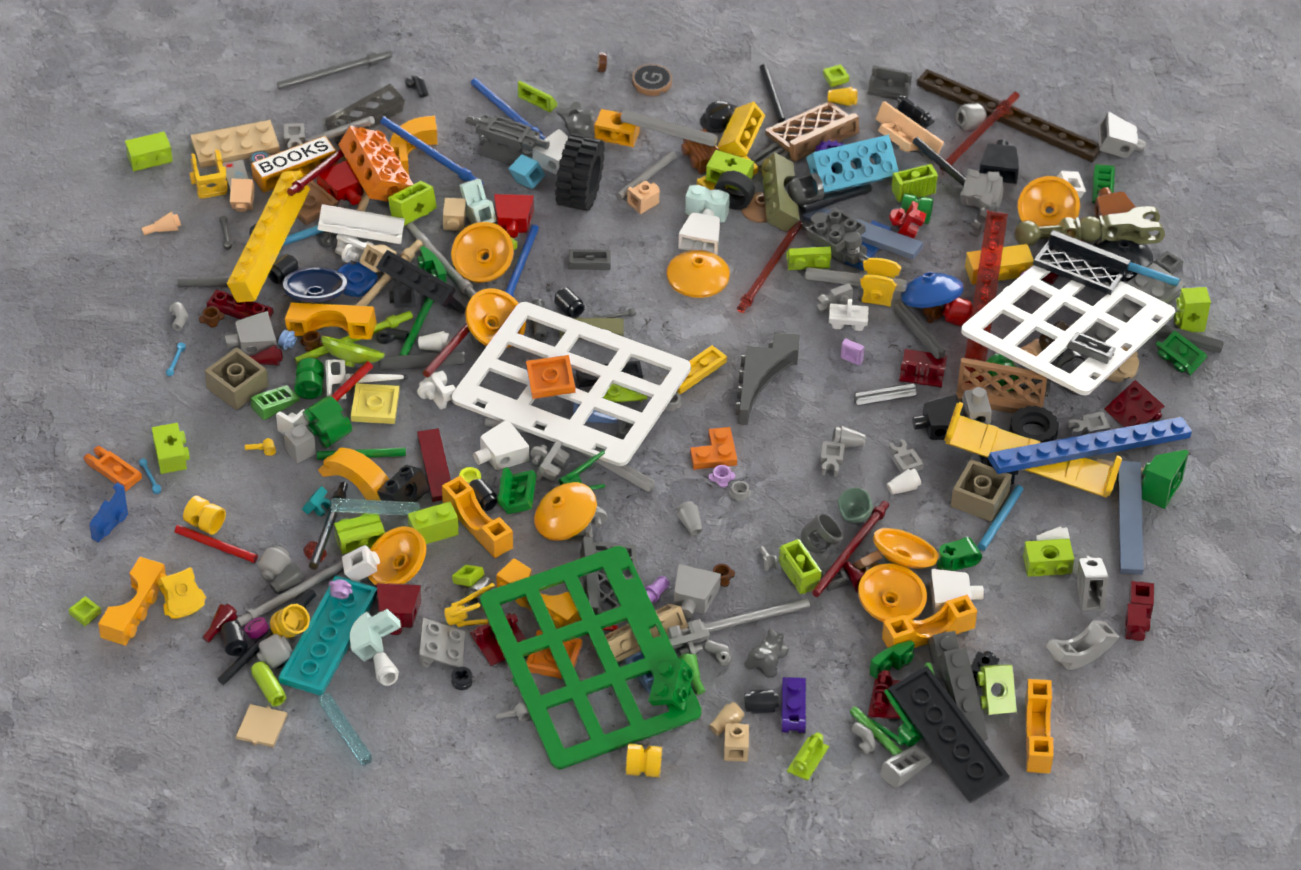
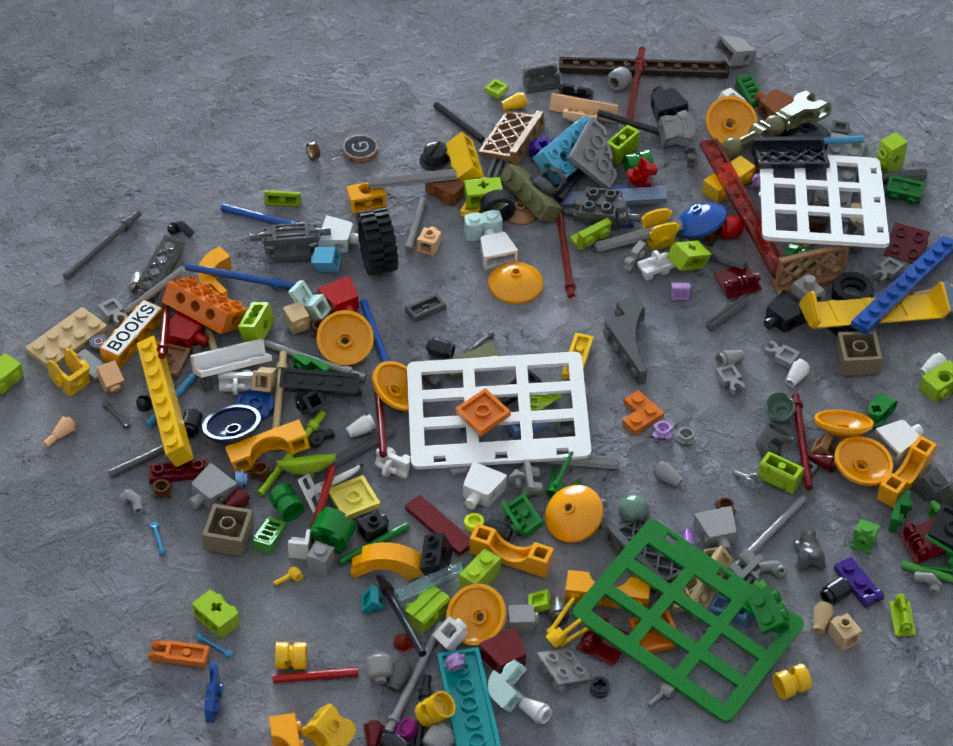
camera: 30 degrees left, 0 degrees up
green bar [398,297,434,356] -> none
dark grey animal [556,102,595,137] -> none
dark azure bar [978,485,1024,551] -> none
dark grey tile [1067,332,1116,364] -> none
none -> black brick [356,511,389,543]
none -> light grey brick [508,604,539,634]
none -> light grey plate [567,117,617,189]
none -> sand green hair [618,494,650,521]
none -> lime brick [667,241,712,271]
none -> bright green brick [850,518,880,555]

